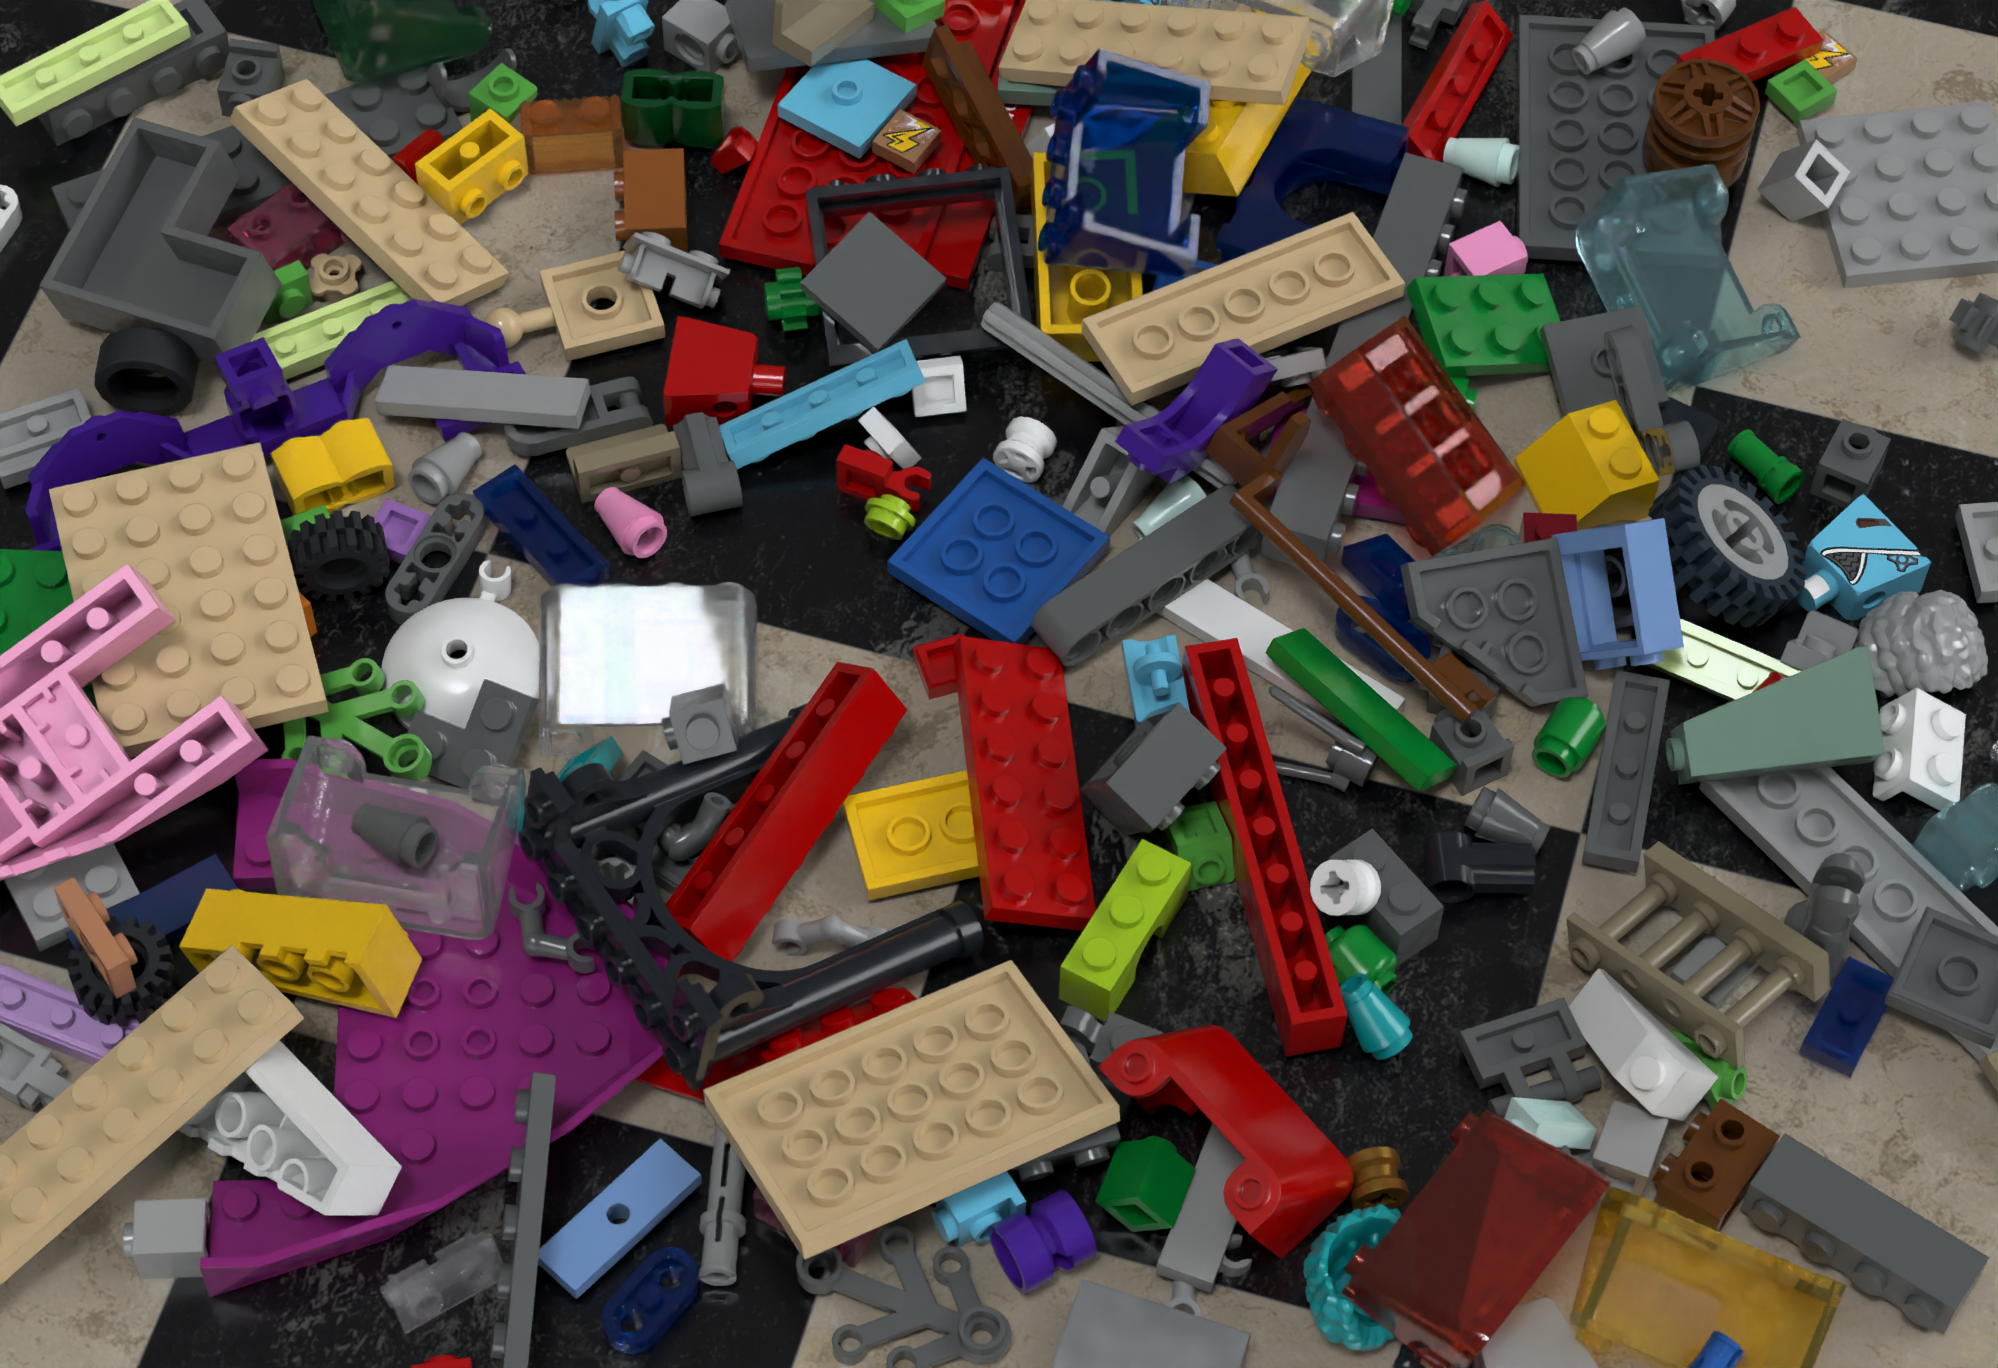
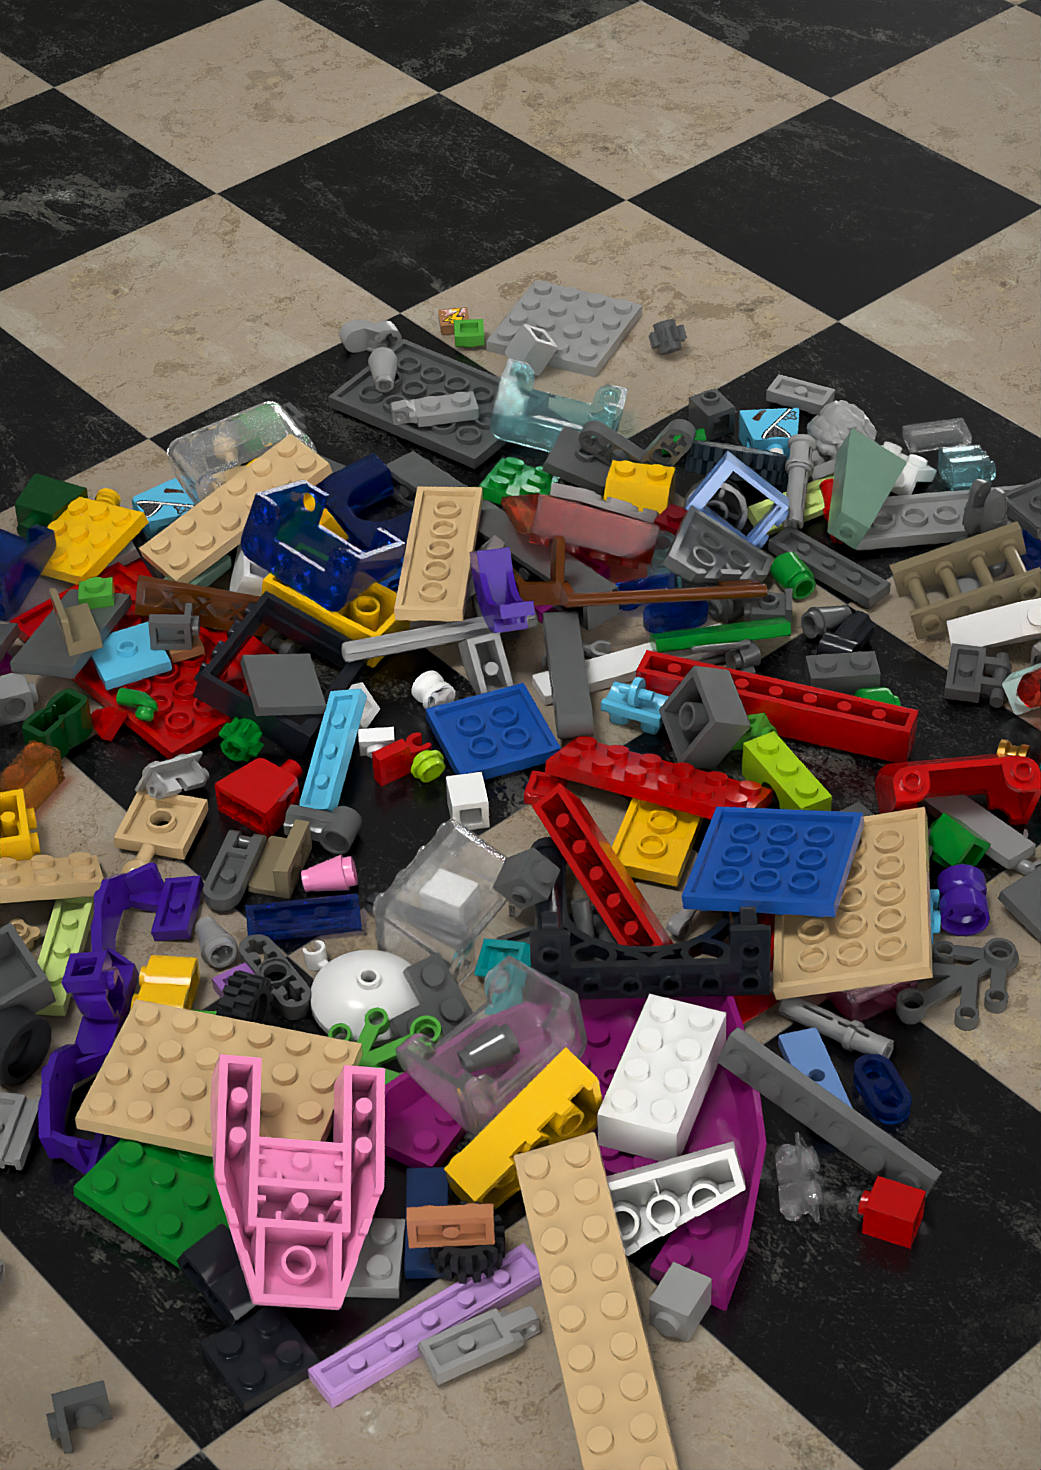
camera: 55 degrees left, 15 degrees down
light grey tile [375,365,591,429] -> none
dark grey arm [508,882,596,973] -> none
dark orange brick [614,148,688,253] -> none
light aqua cone [1131,476,1207,540] -> none
white wheel [1310,859,1381,916] -> none
teal cone [1340,973,1412,1060] -> none
red plate [1394,0,1513,162] -> none
light aqua cone [1443,137,1520,187] -> none
bright pink brick [1444,221,1528,276] -> none
reddish brown wheel [1642,59,1760,194] -> none
red plate [1676,6,1824,82] -> none
none -> green arm [116,687,158,722]
none -> dark grey bracket [148,603,200,650]
none -> light grey hinge [391,391,479,427]
none -> white brick [446,772,489,832]
none -> light grey plate [550,482,660,532]
none -> white brick [597,994,726,1161]
none -> blue plate [681,806,864,917]
none -> light grey pin [782,434,817,530]

